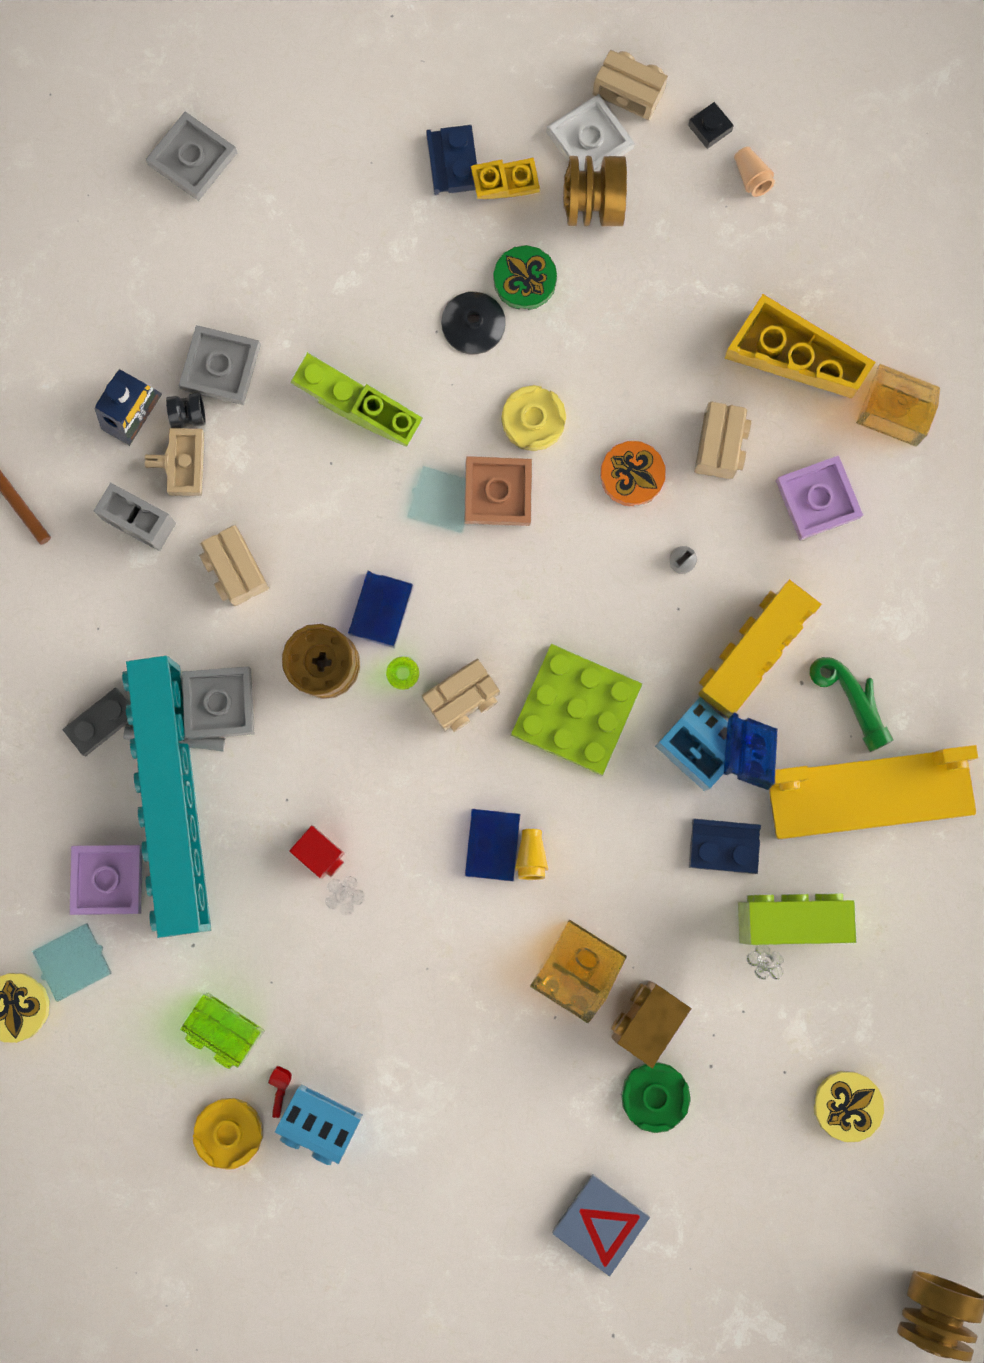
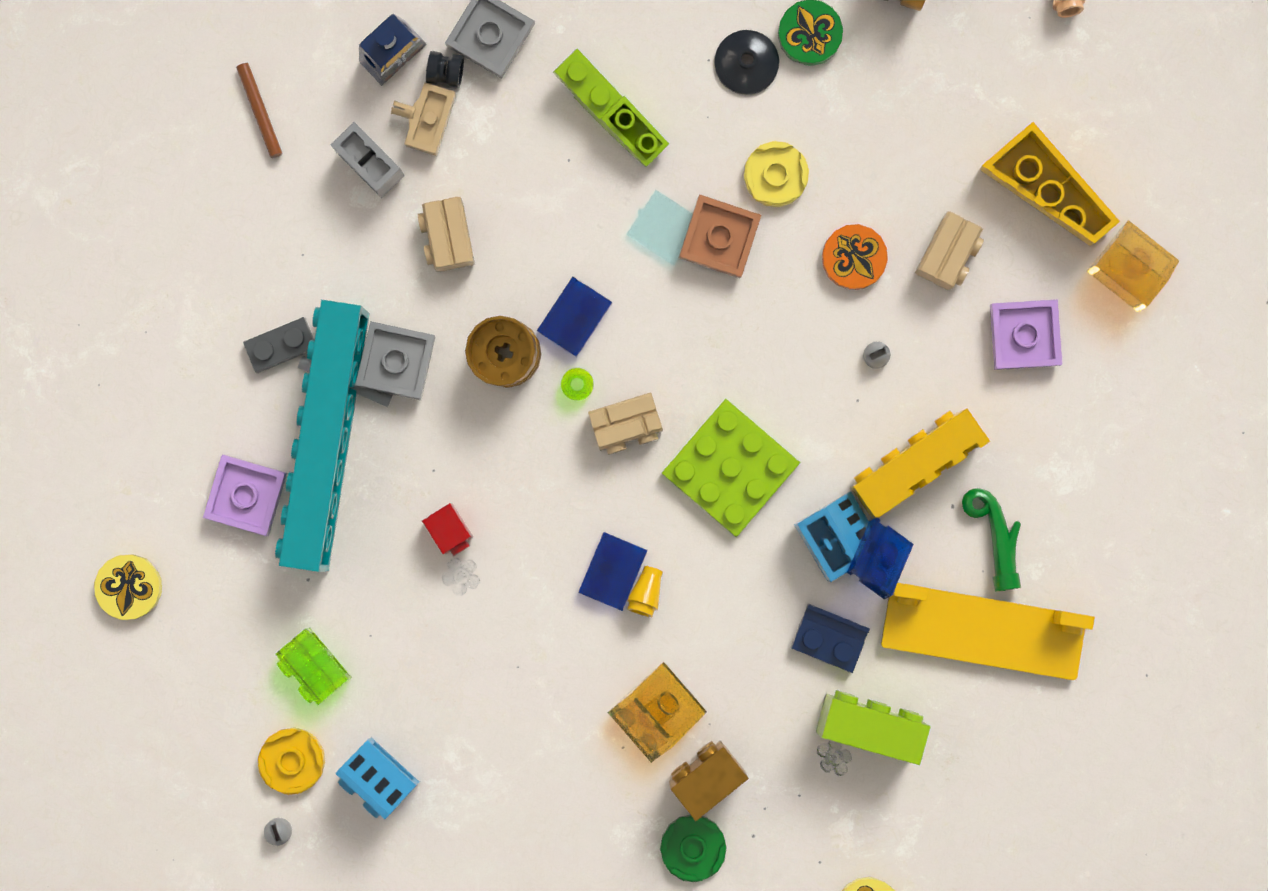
camera: 20 degrees right, 5 degrees up
clear light blue piece [32,923,112,1002] -> none
red hand [268,1066,292,1118] -> none
none -> light grey hinge [264,818,292,846]

